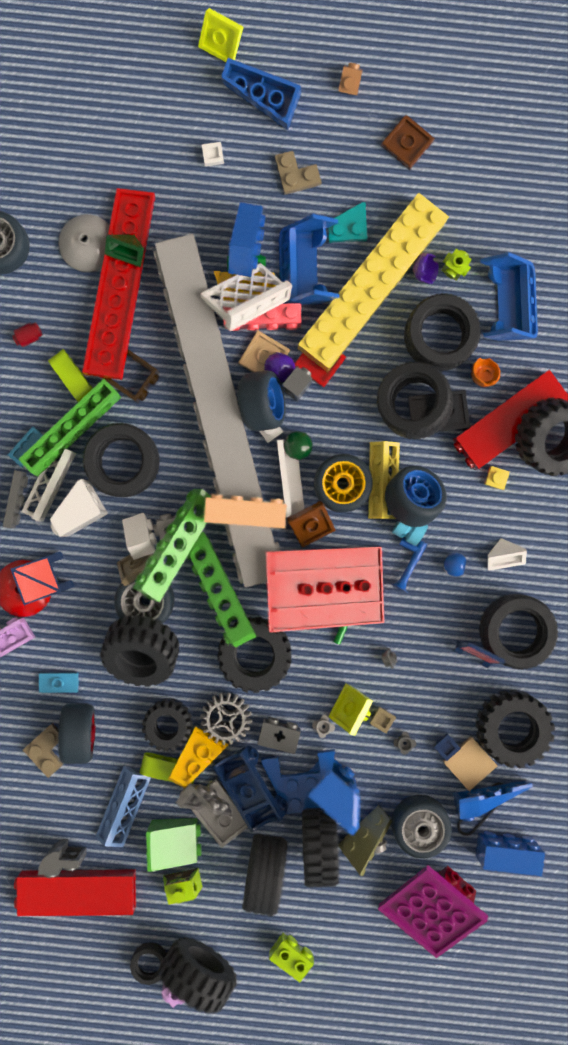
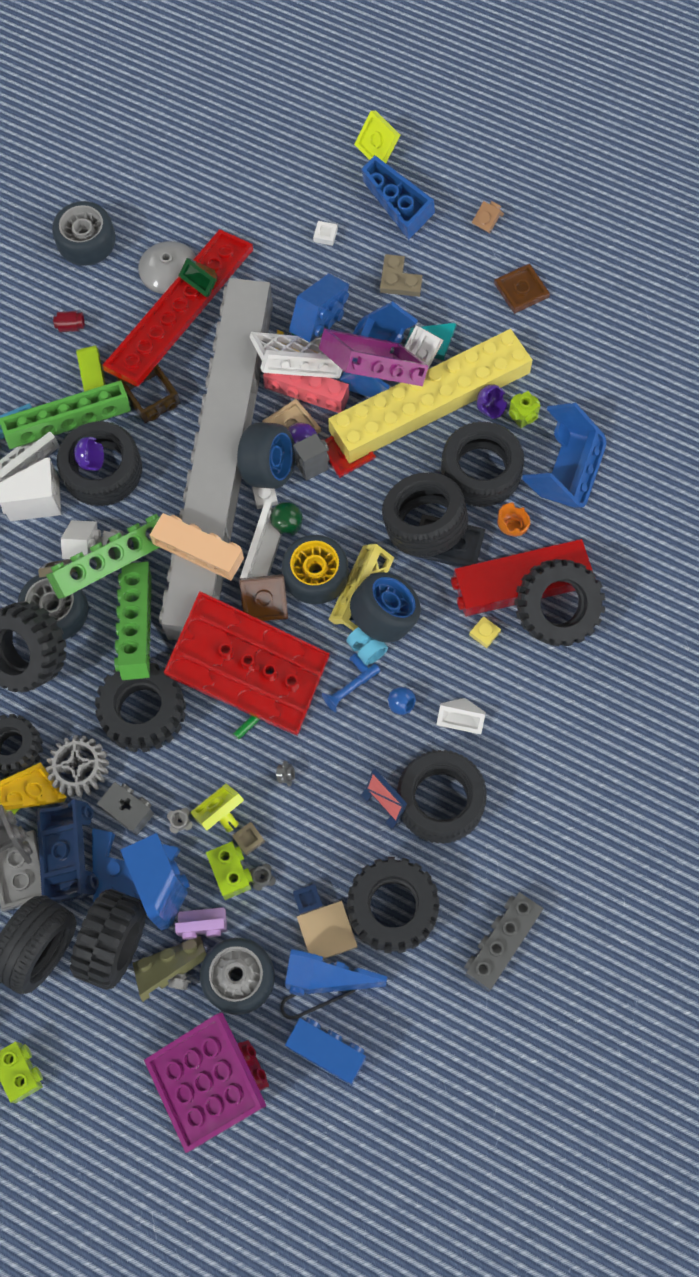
camera: 25 degrees right, 20 degrees down
none -> dark purple hair [74,437,104,471]
none -> lavender bracket [175,908,227,939]
none -> lime brick [206,842,253,900]
none -> magenta window [319,328,429,387]
none -> white plate [405,325,443,369]

